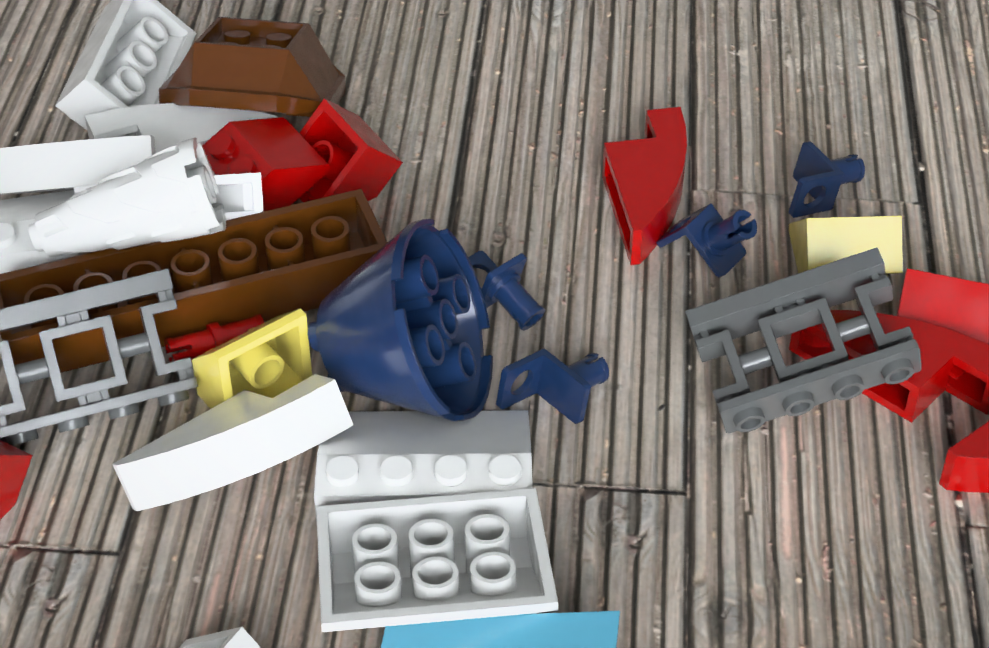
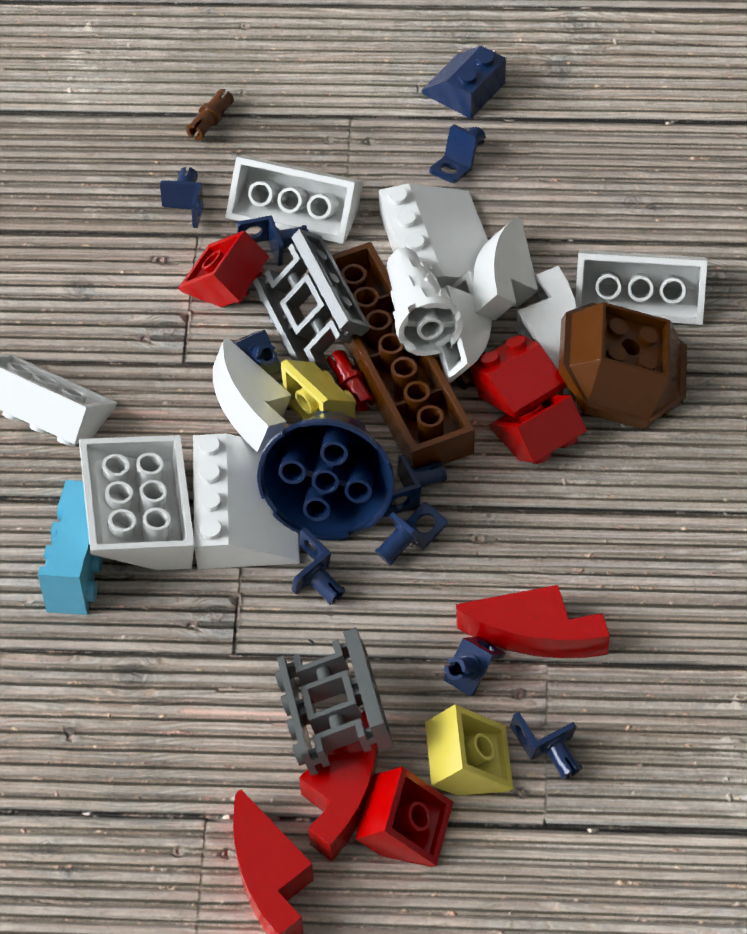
camera: 90 degrees right, 10 degrees up
none -> dark blue bracket [233,330,281,375]

